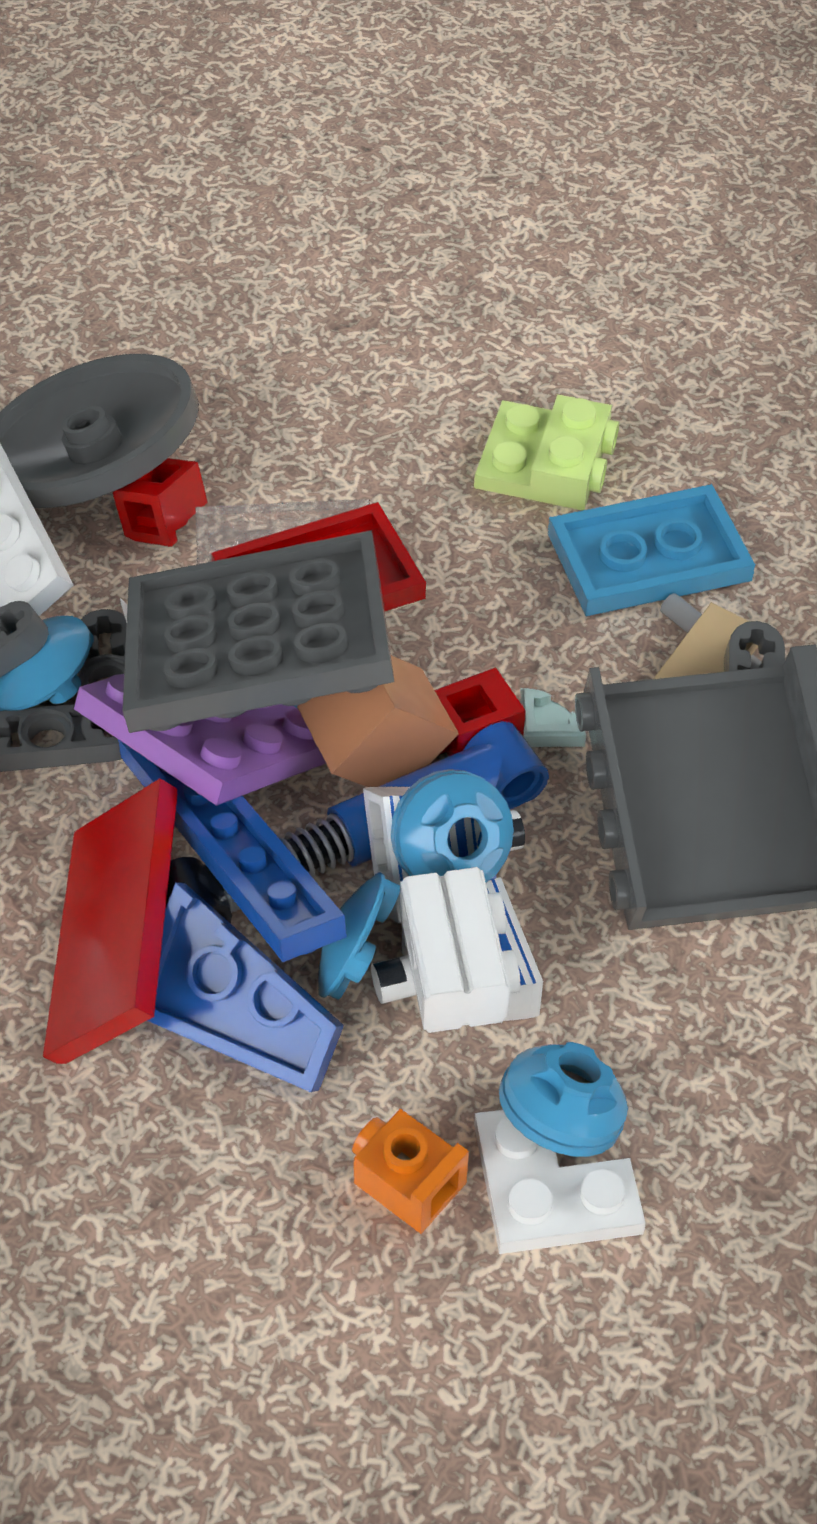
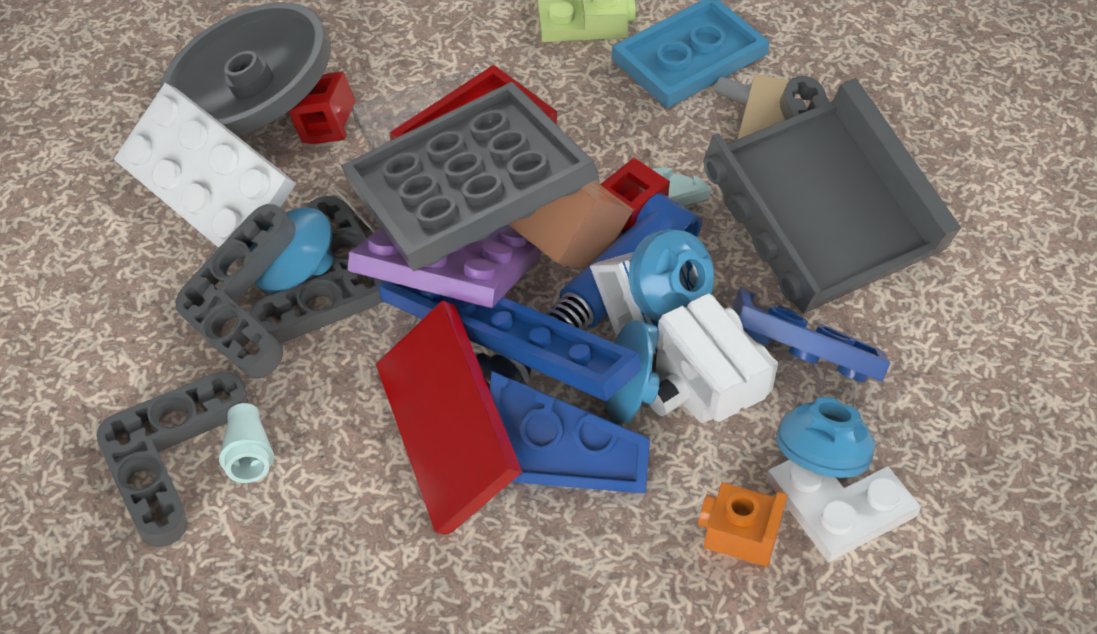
camera: 20 degrees left, 0 degrees up
none -> wing [733,287,890,382]

